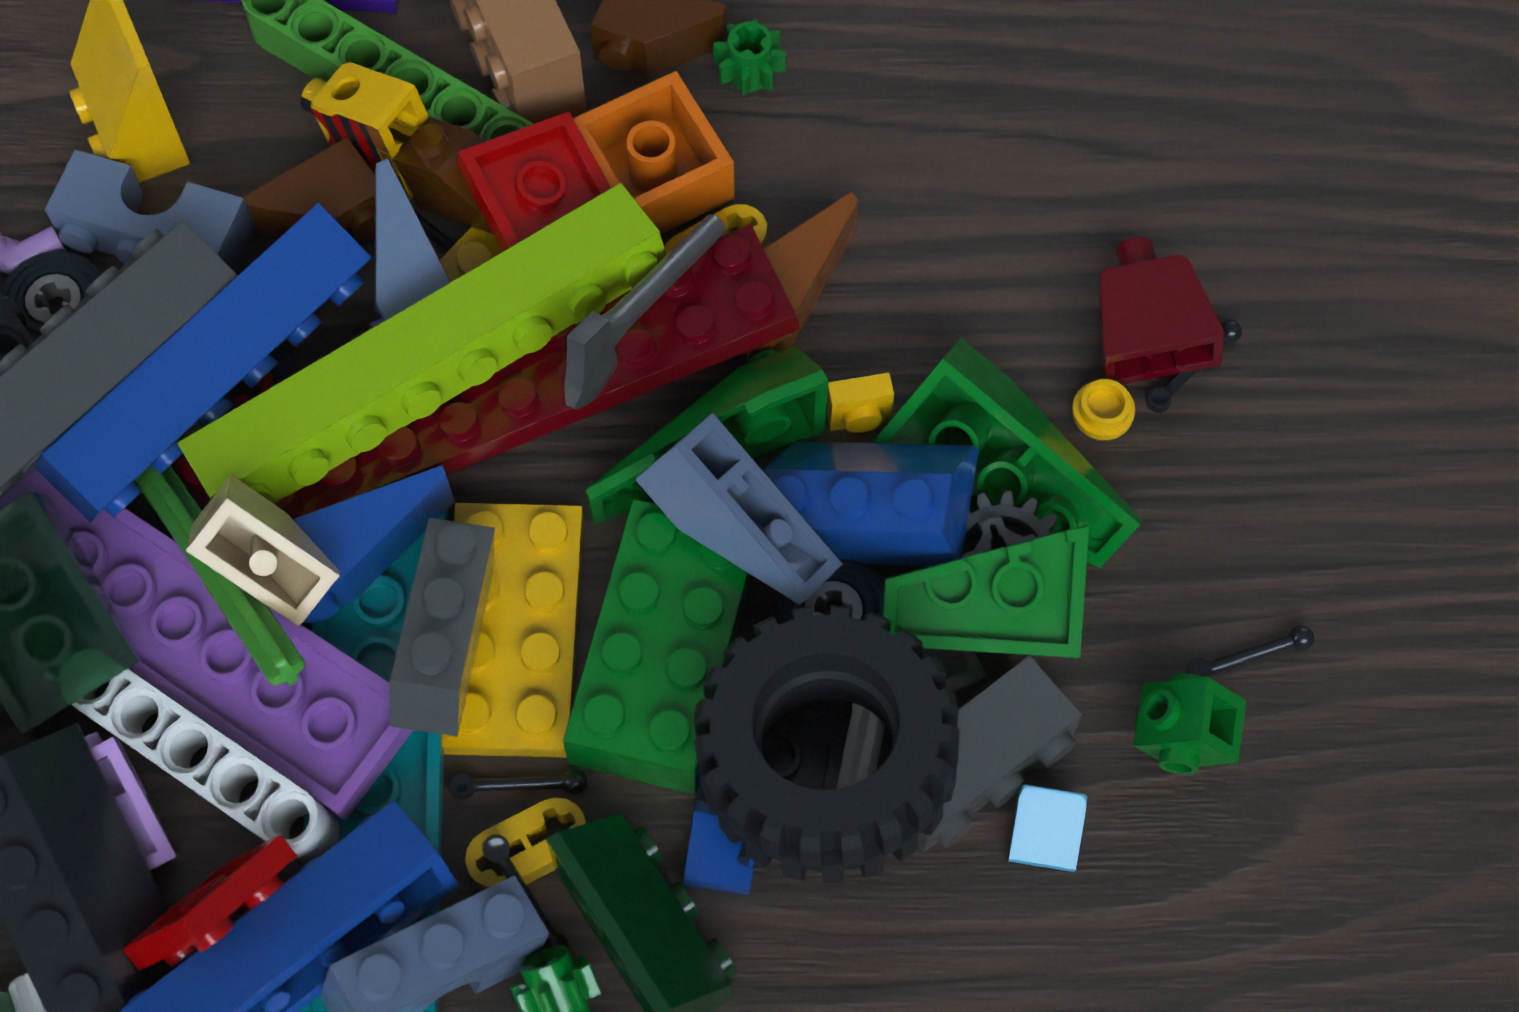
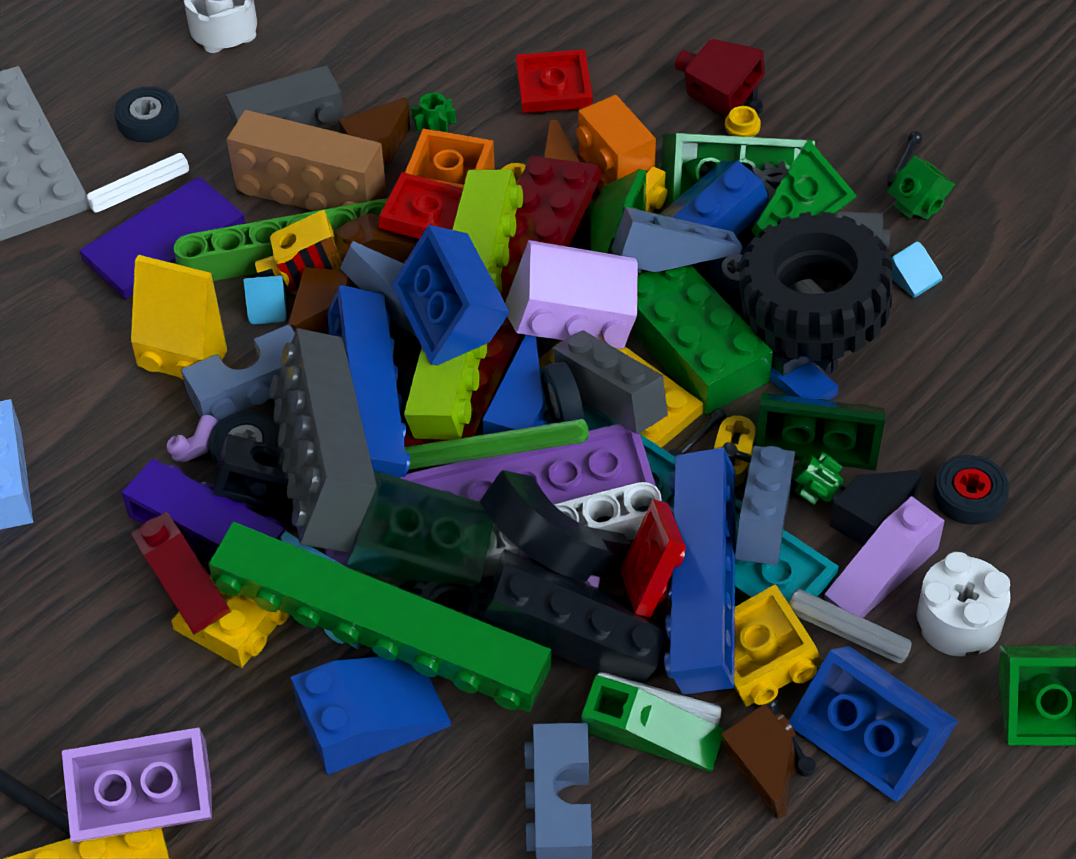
camera: 45 degrees left, 15 degrees down
tan slope [186,475,340,627] -> none
flat silver piece [564,214,725,409] -> none
none -> medium azure slope [244,276,287,325]
none -> blue slope [392,225,510,365]
none -> black arch [479,470,631,582]
none -> lavender slope [505,240,638,349]
none -> red plate [516,49,593,113]
none -> black bush [542,362,584,423]
none -> orange brick [576,94,656,193]

